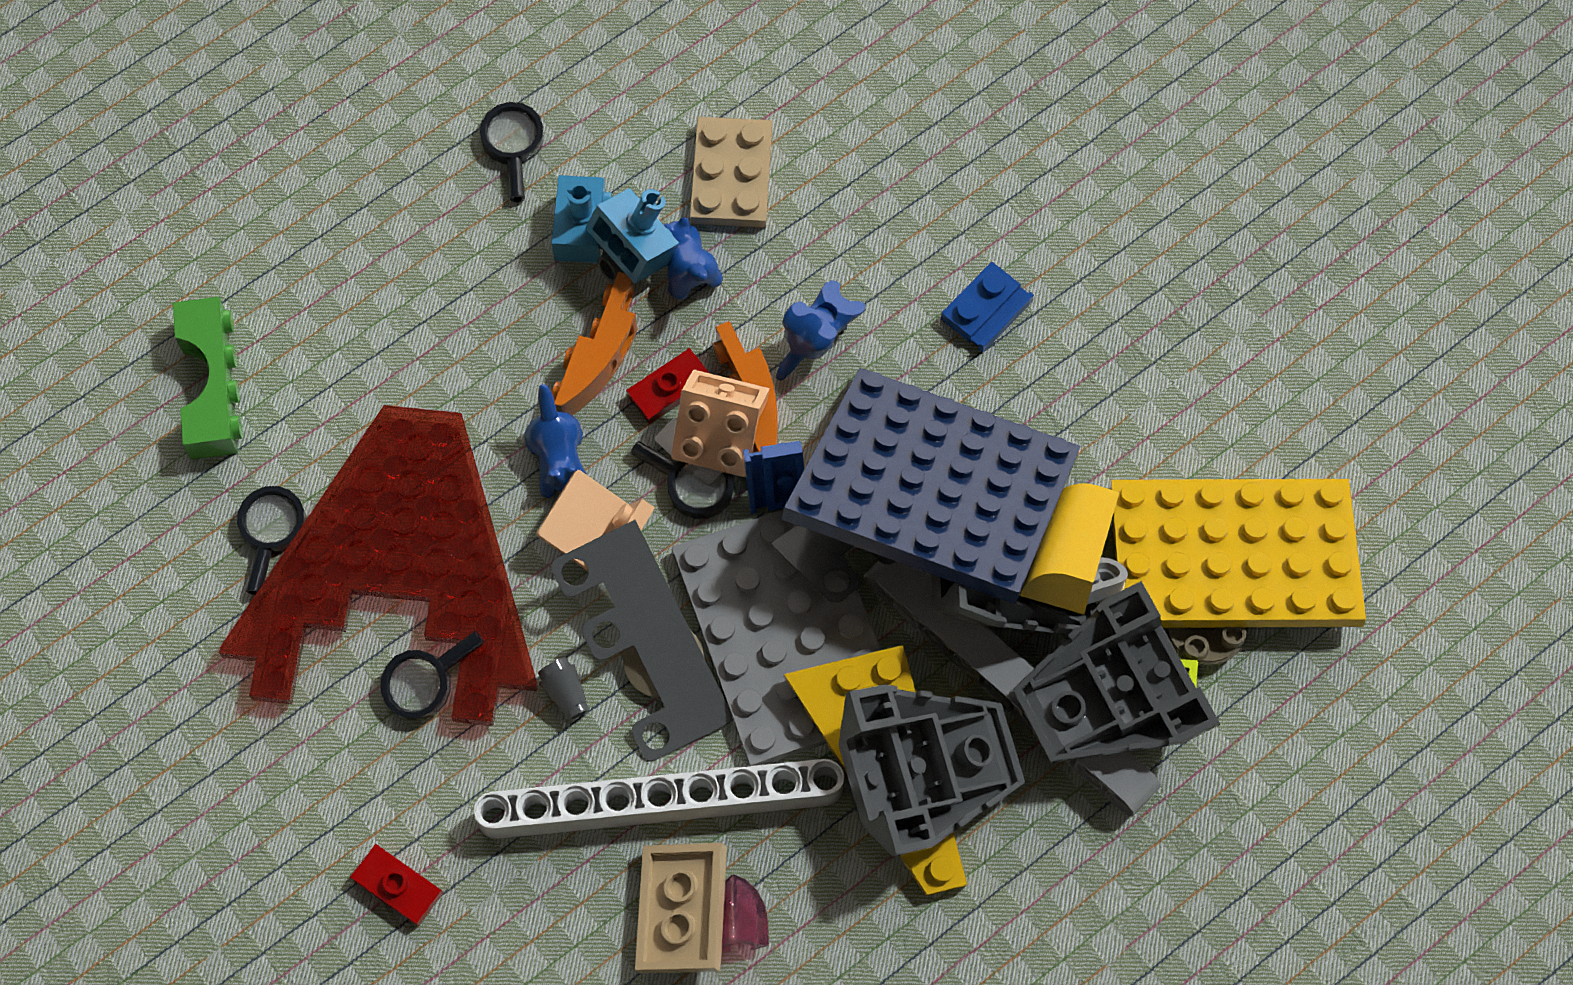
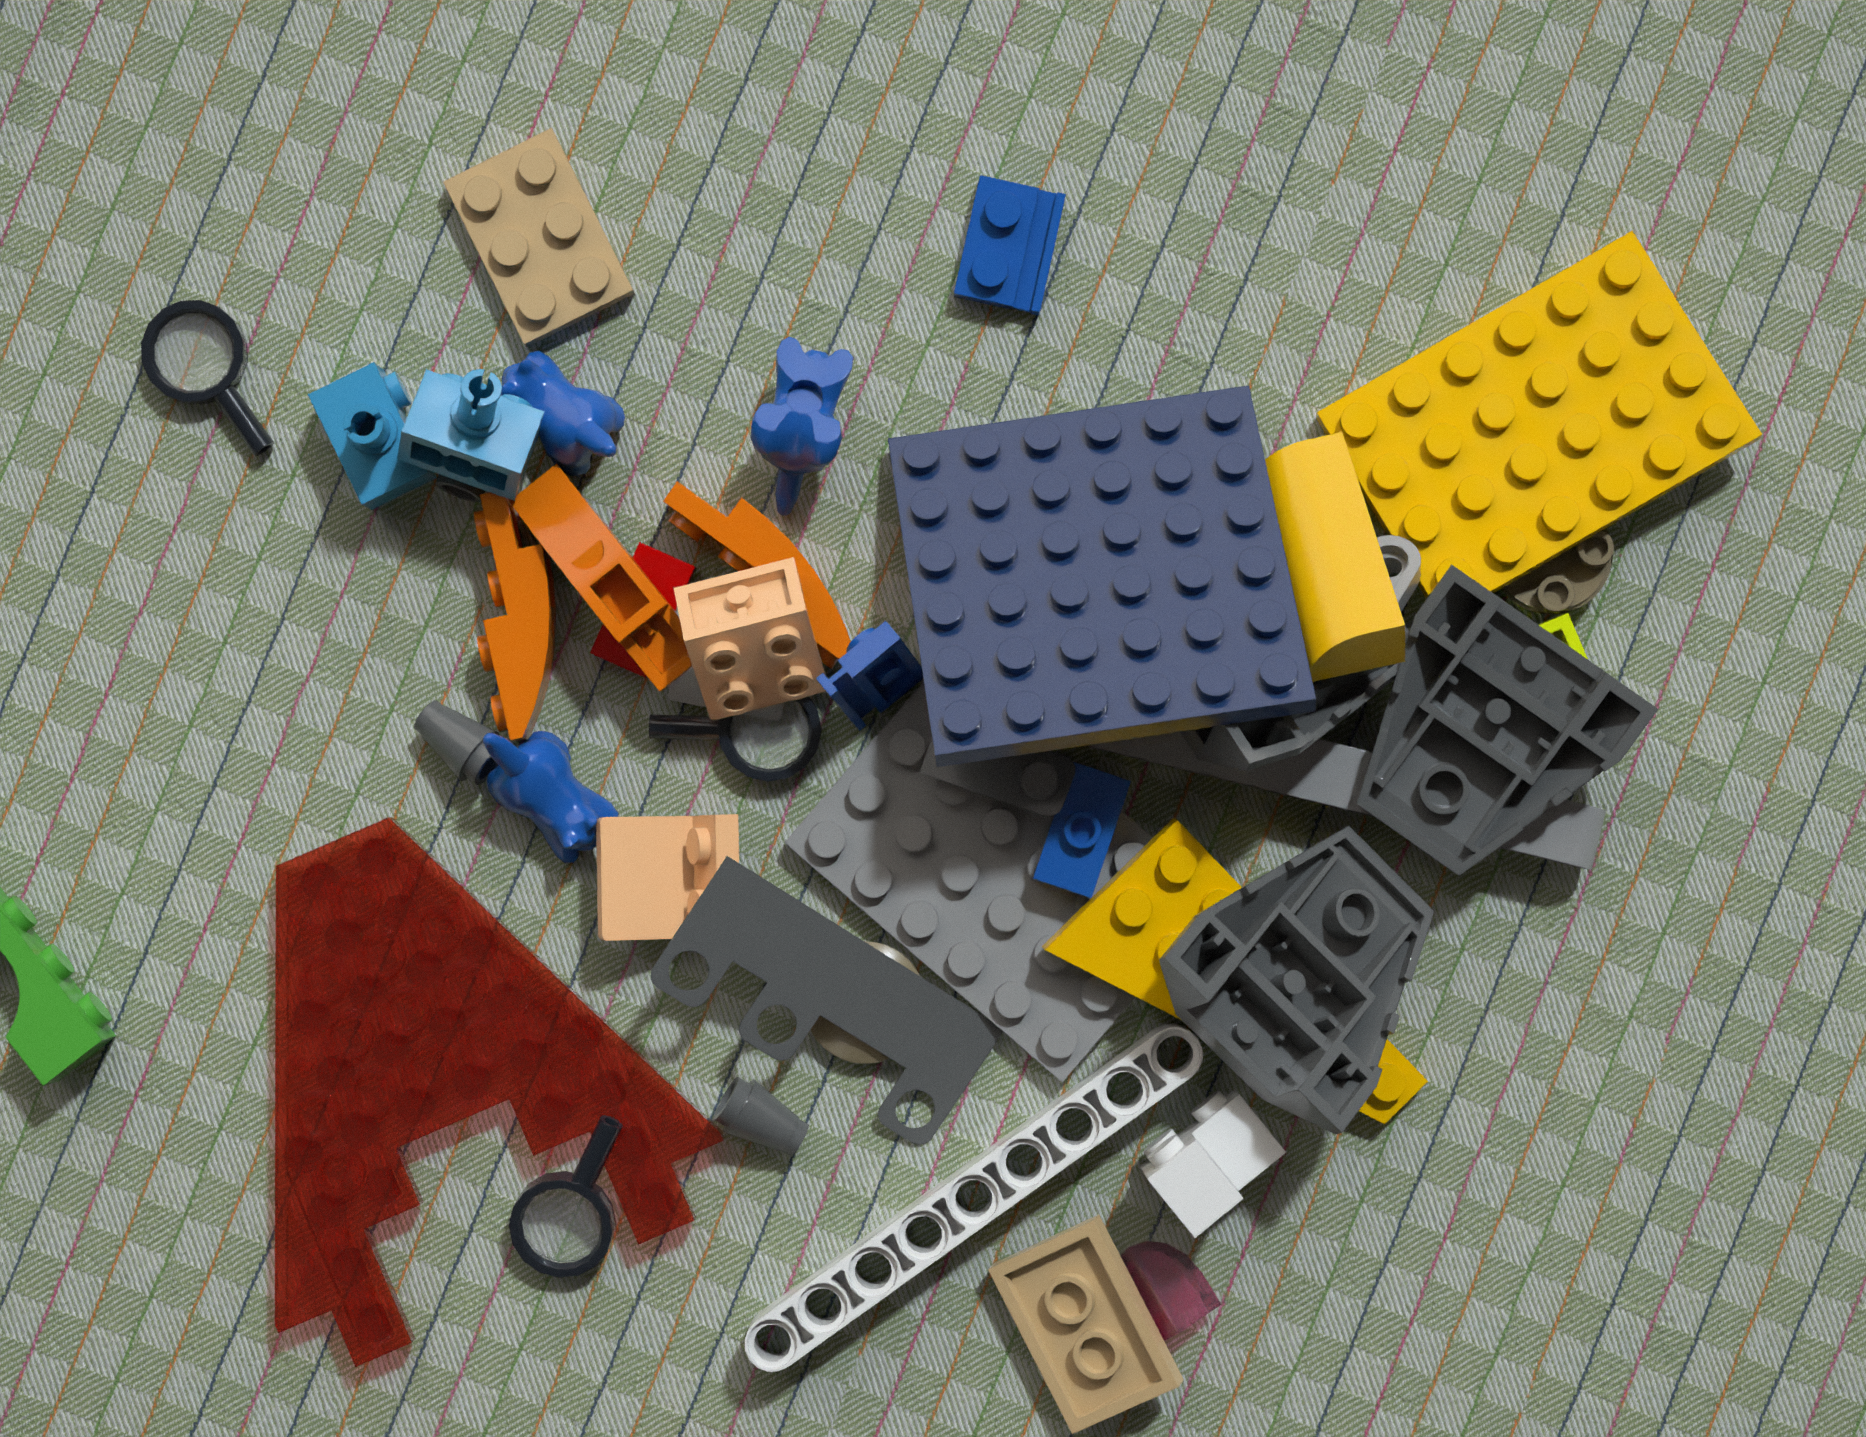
camera: 30 degrees left, 20 degrees up
piece [237,486,307,596] -> none
none -> dark grey cone [414,700,499,785]
none -> orange slope [509,463,693,692]
none -> blue plate [1033,762,1131,898]
none -> white brick [1140,1090,1286,1238]

